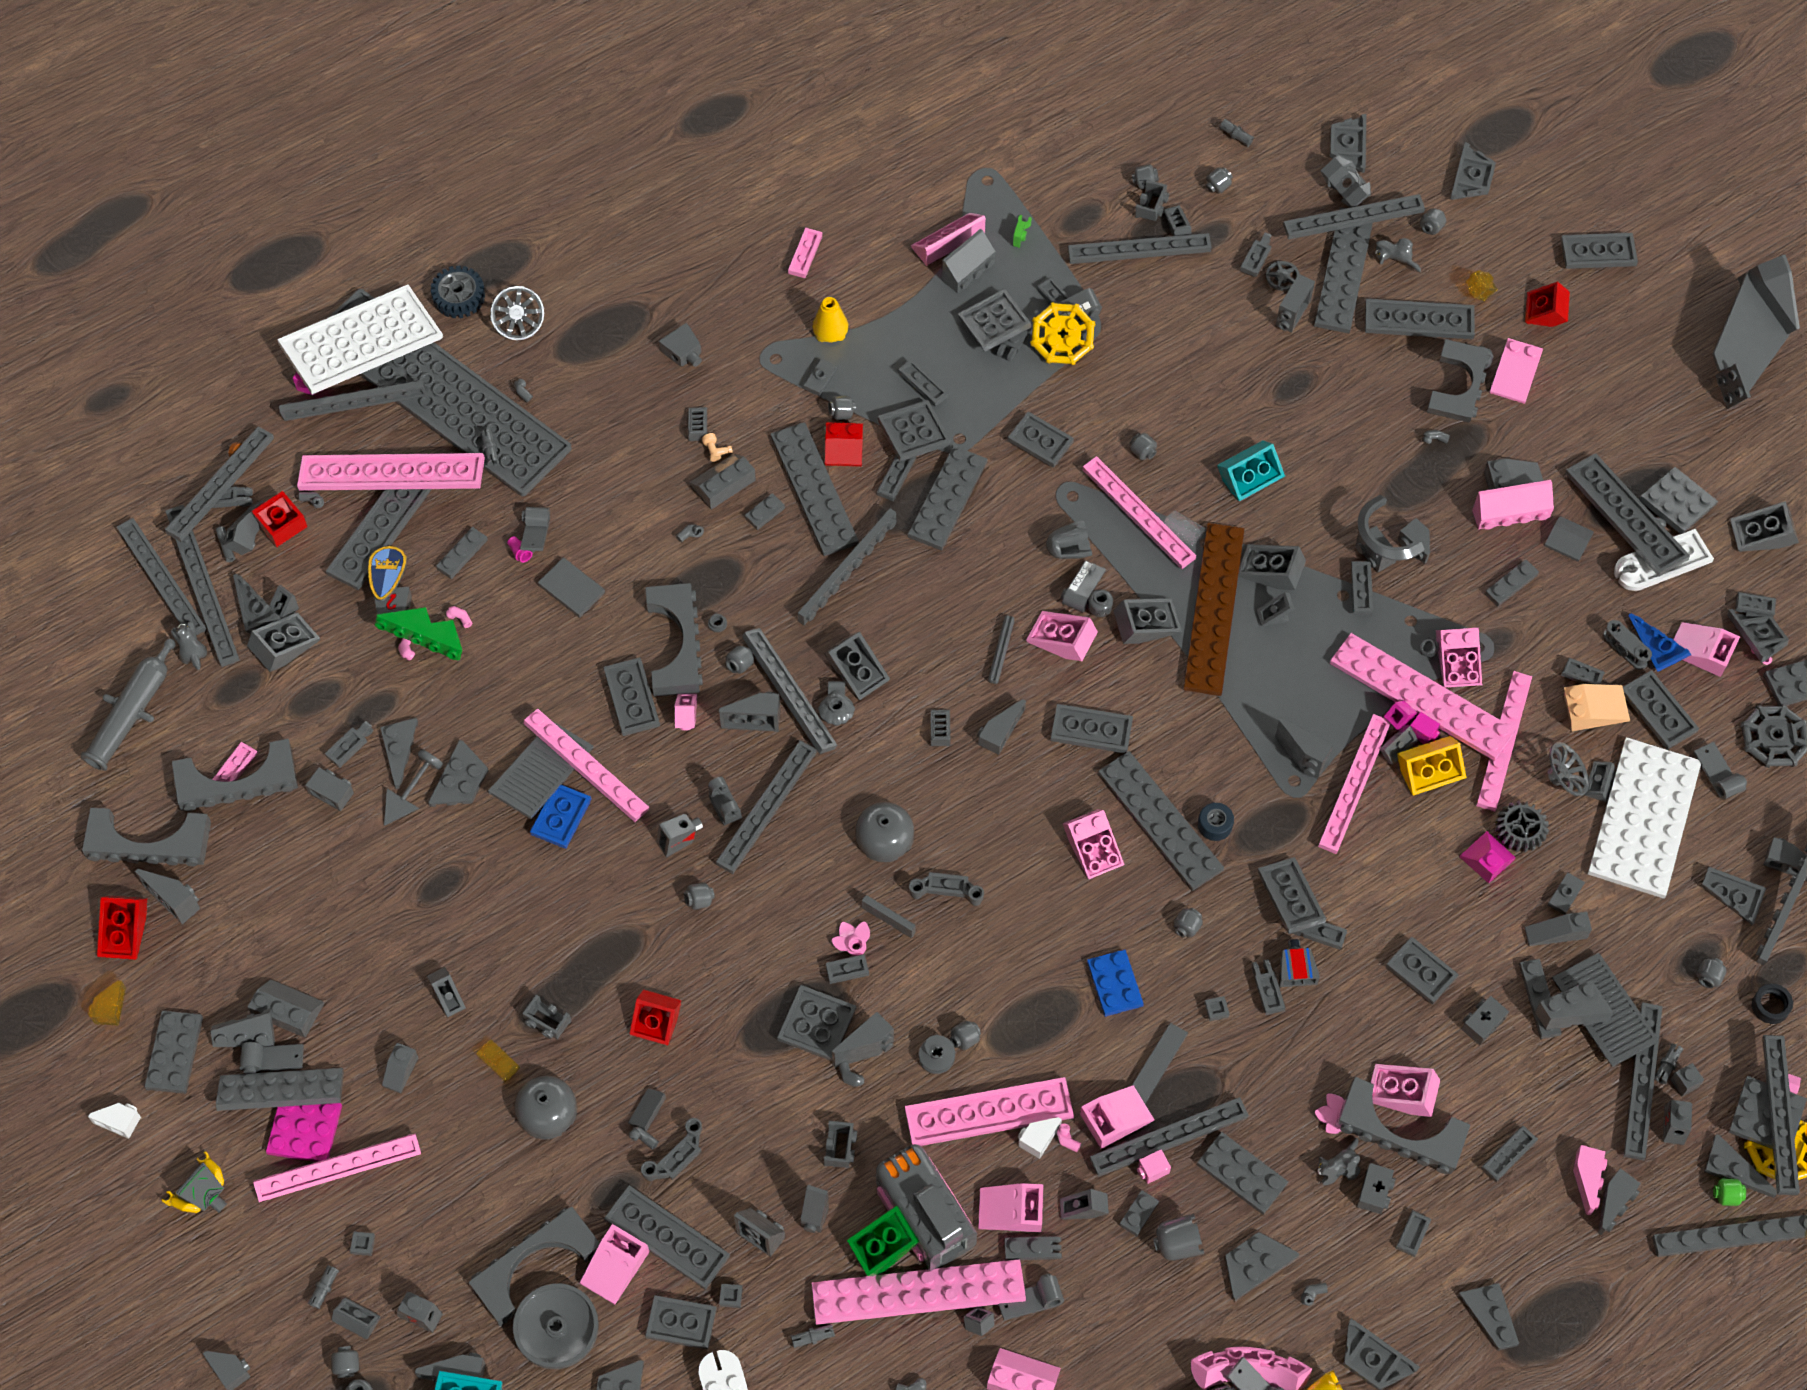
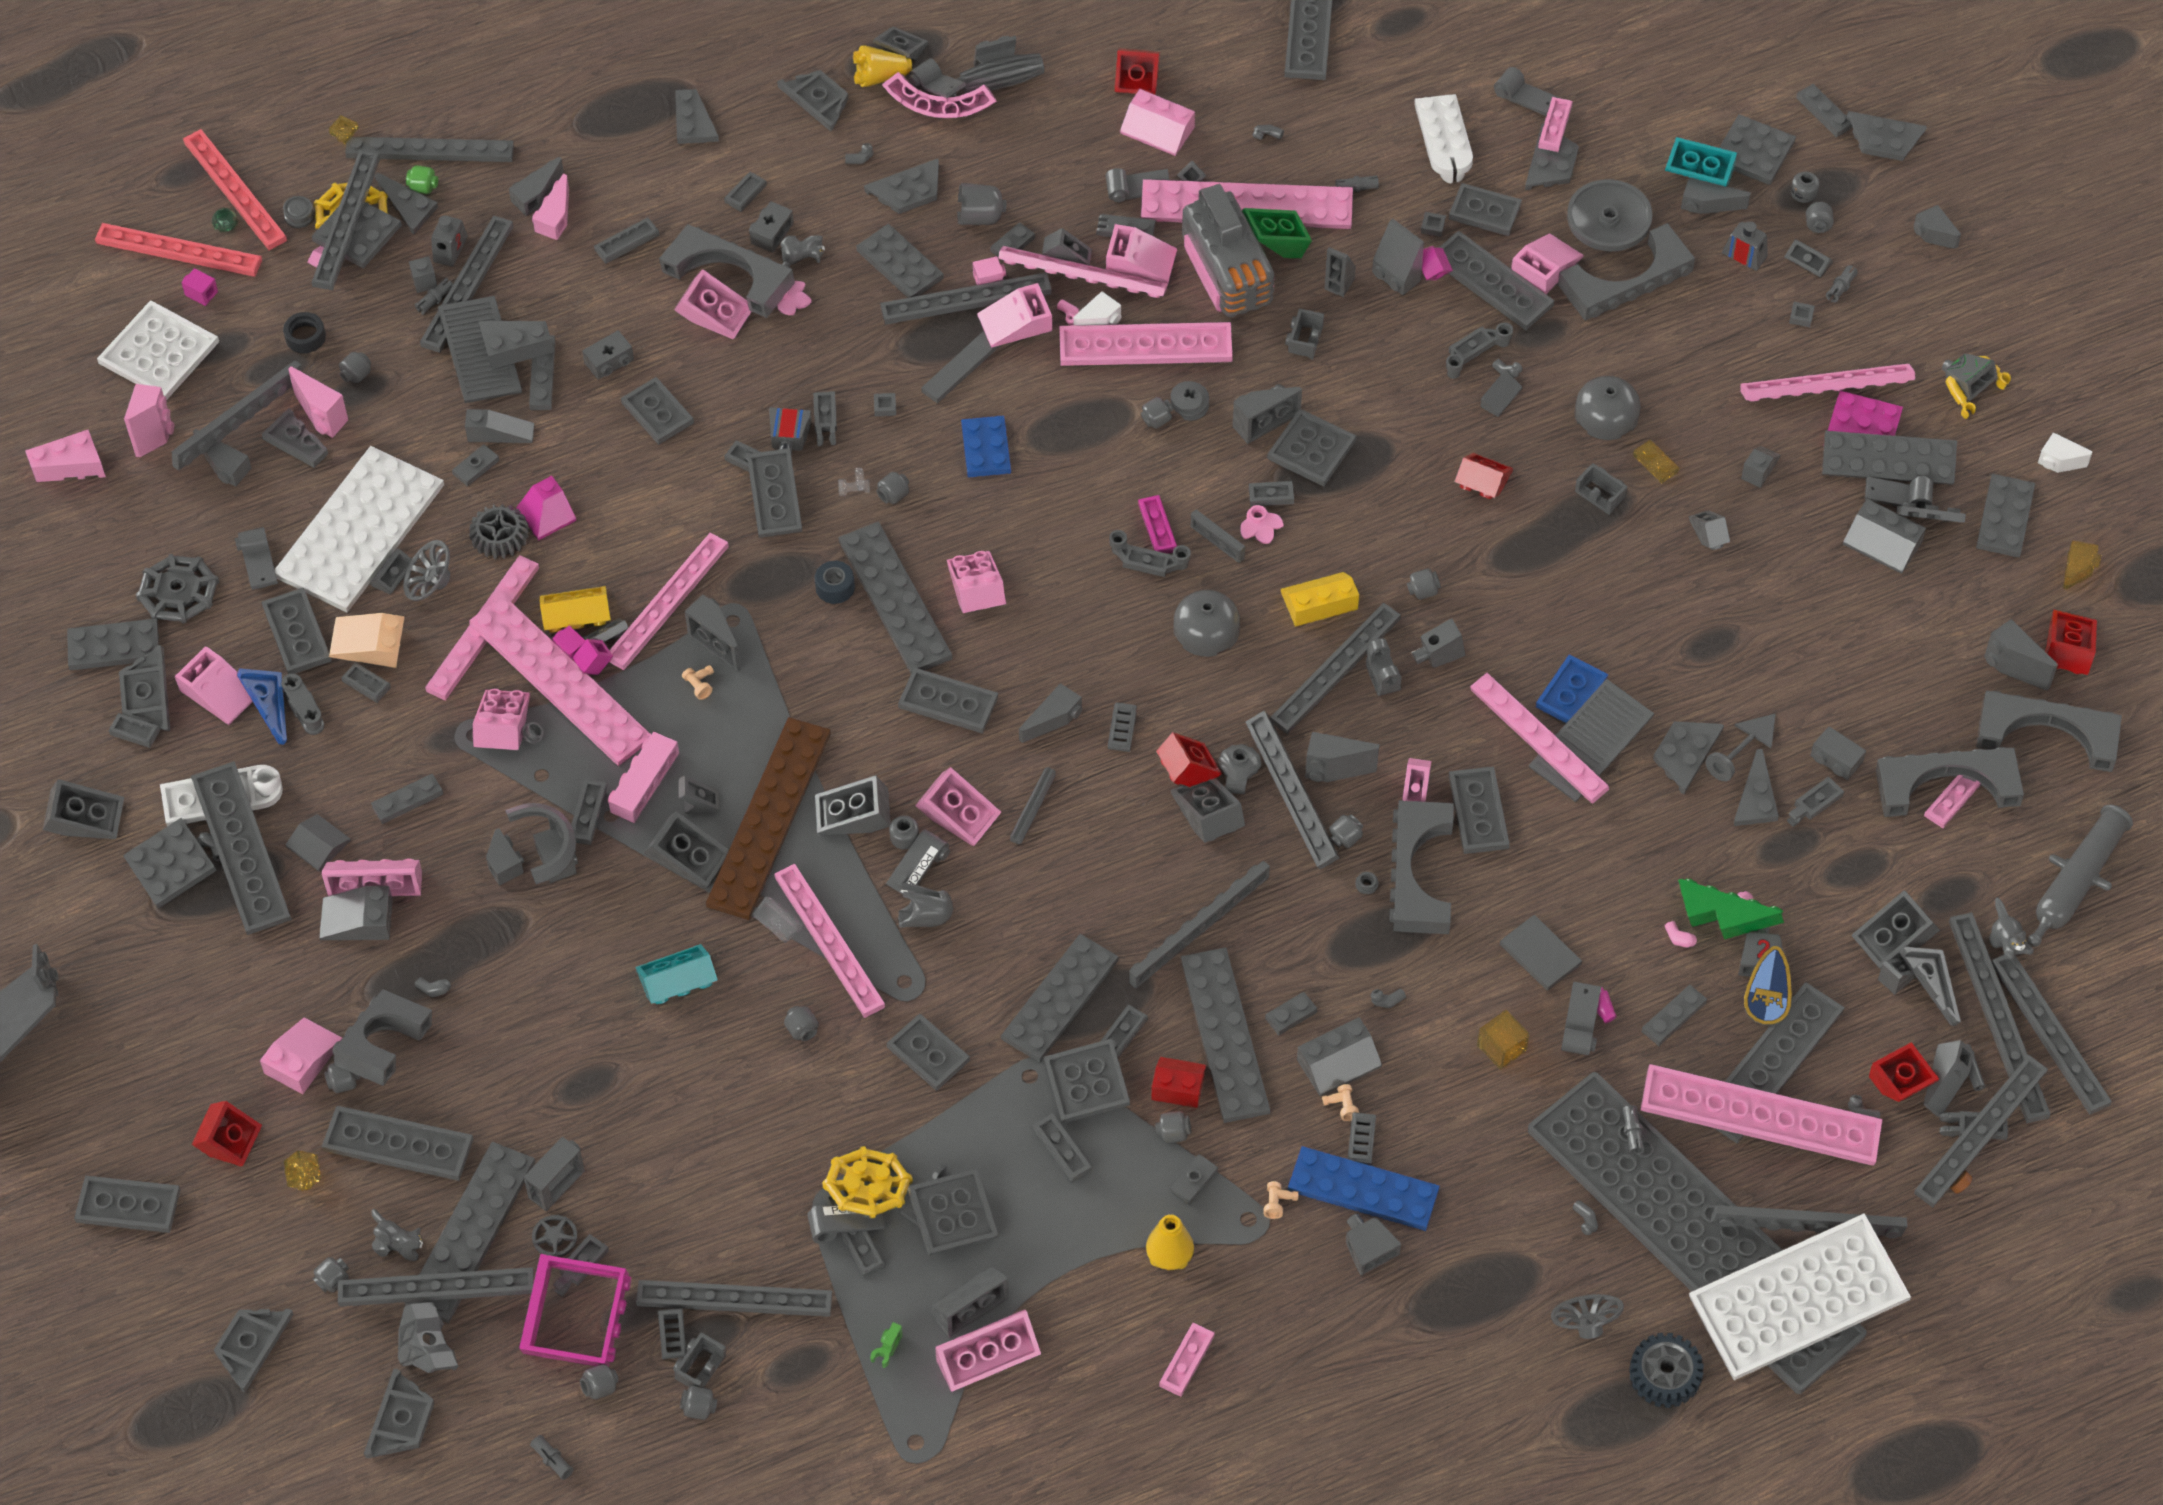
camera: 170 degrees left, 5 degrees down
none -> bright pink slope [288,366,348,438]
none -> dark pink window [519,1254,631,1367]
none -> bright pink brick [608,732,679,823]
none -> light nougat piece [682,665,714,700]
none -> clear piece [838,468,870,496]
none -> bright pink plate [998,246,1168,298]
none -> dark pink tile [1138,495,1177,554]
none -> red slope [1156,732,1222,787]
none -> light nougat piece [1264,1181,1298,1219]
none -> yellow slope [1281,572,1359,627]
none -> blue plate [1288,1146,1439,1231]
none -> dark pink brick [1422,246,1453,280]
none -> clear yellow head [1477,1009,1529,1070]

